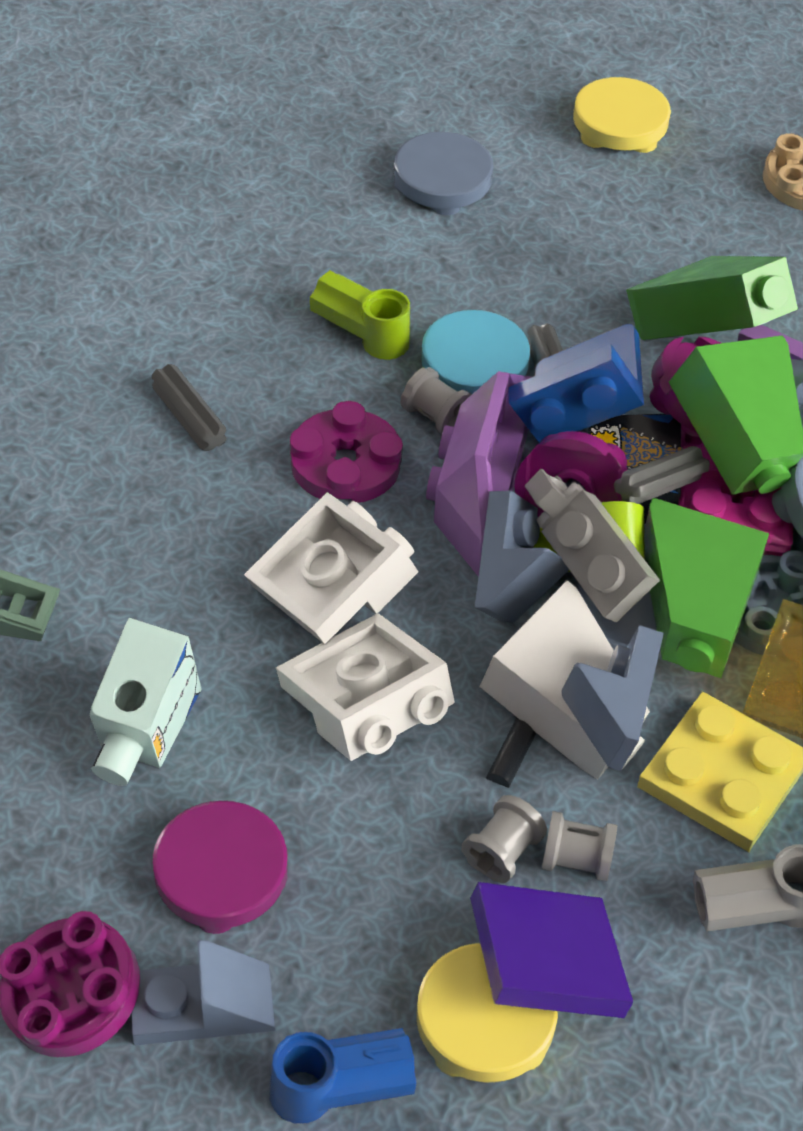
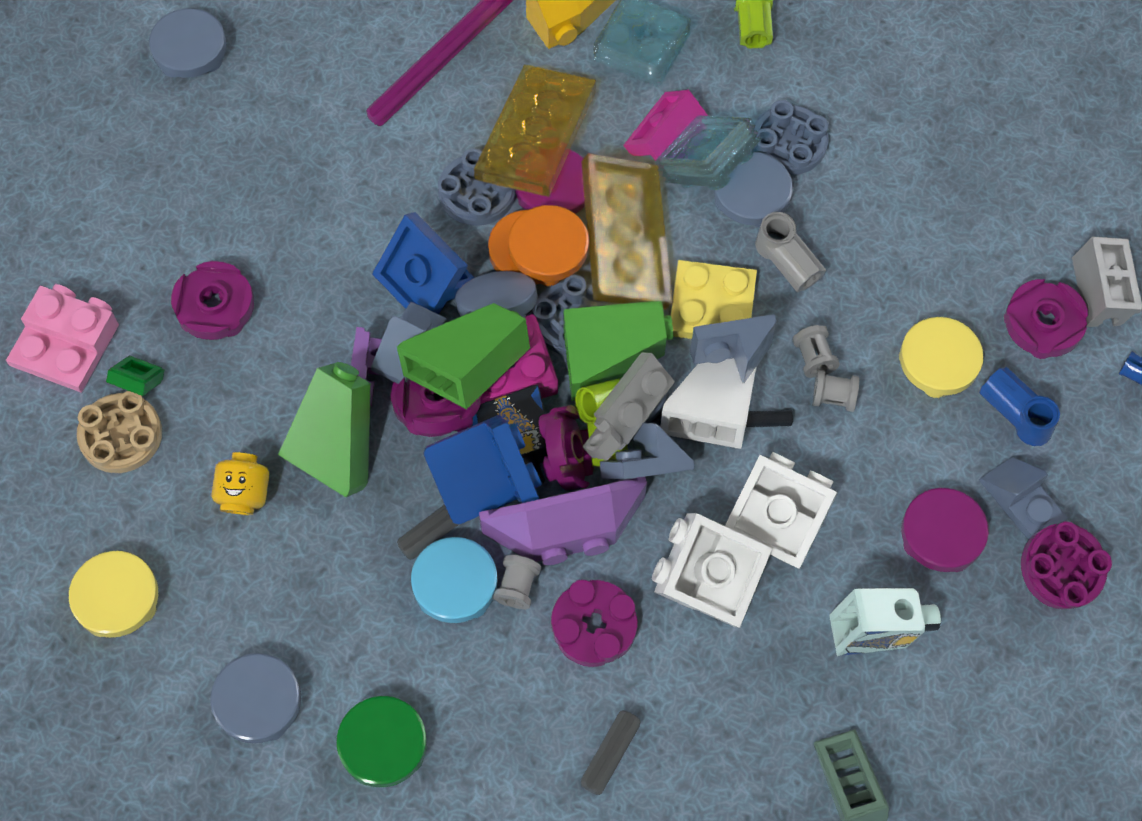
camera: 115 degrees left, 15 degrees up
lime piece [310,270,410,360] -> none
dark purple tile [470,882,634,1018] -> none
dark grey axle [614,446,710,504] -> none
none -> yellow head [211,452,269,515]
none -> green tile [336,696,427,787]

